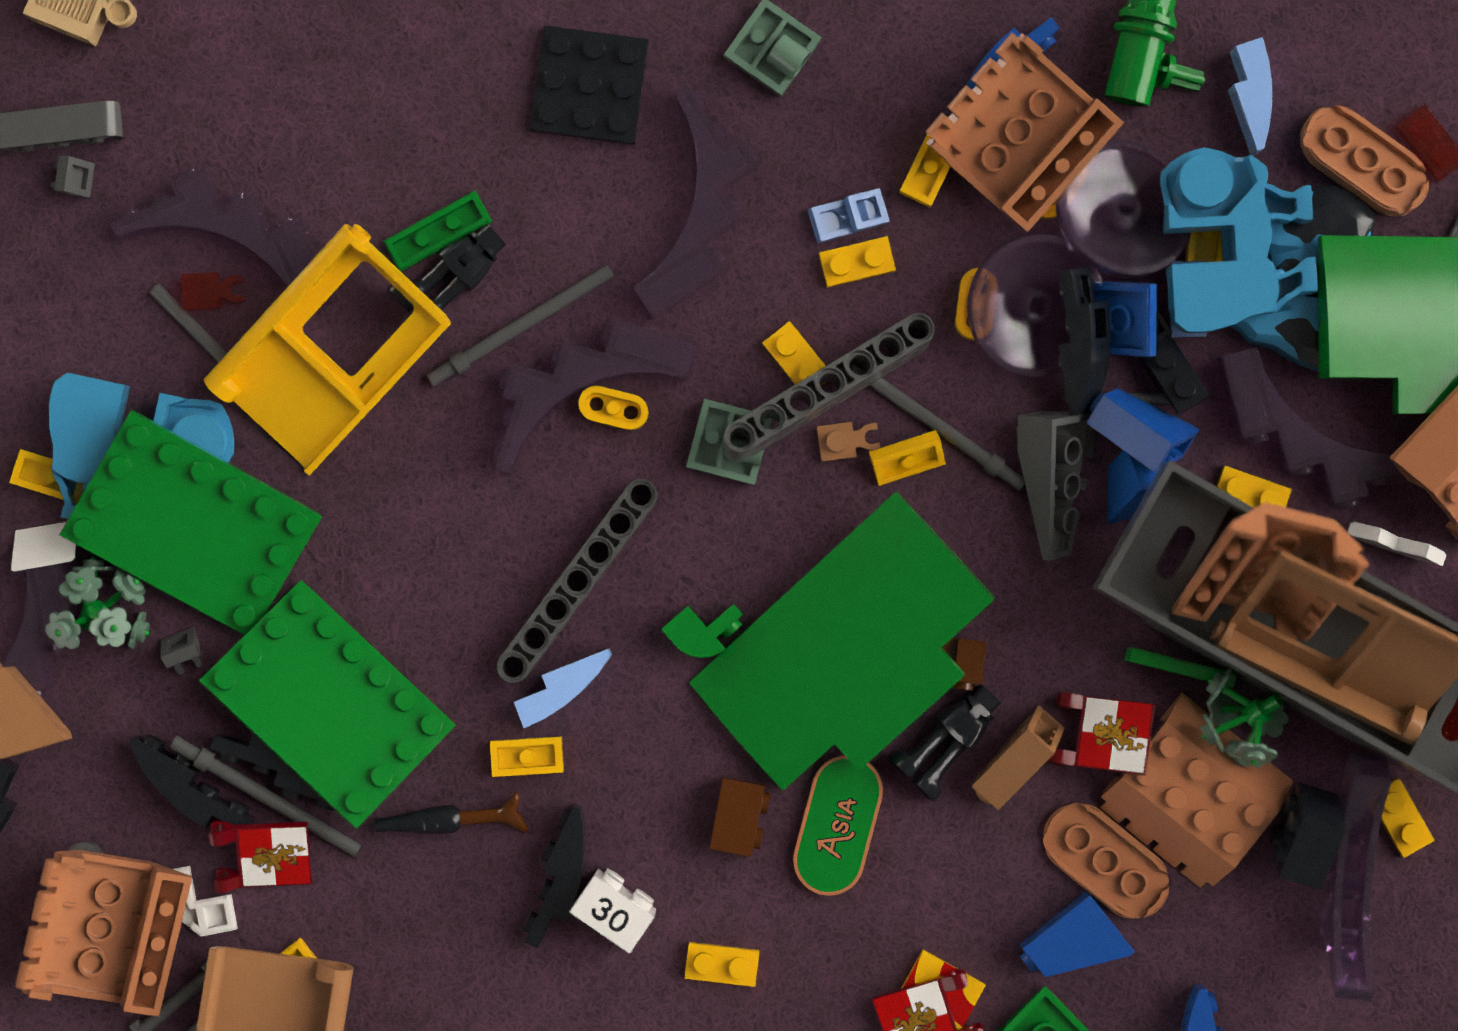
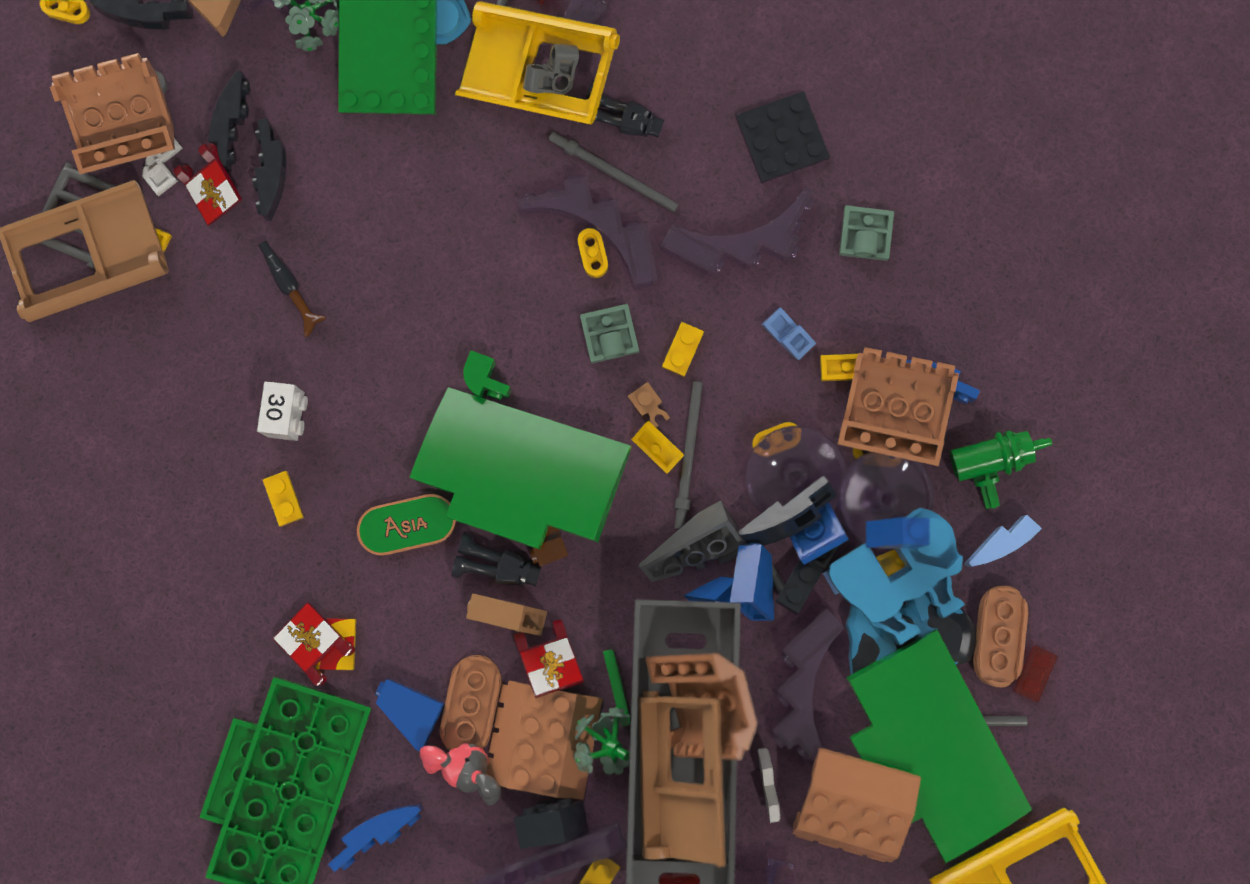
camera: 60 degrees right, 5 degrees down
dark grey tile [161,627,202,675] -> none
dark grey bar [169,736,361,857] -> none
green plate [199,580,456,830] -> none
green tile [383,190,493,272] -> none
yellow plate [490,736,564,777] -> none
dark grey beam [497,479,658,683] -> none
light blue slope [514,648,612,728] -> none
black slope [523,804,586,948] -> none
reddish brown brick [709,776,770,857] -> none
dark grey beam [722,313,935,462] -> none
yellow plate [819,236,896,288] -> none
yellow plate [1216,466,1292,508] -> none
none -> hair [420,743,501,806]
none -> dark grey piece [523,44,579,94]
none -> blue slope [866,518,930,549]

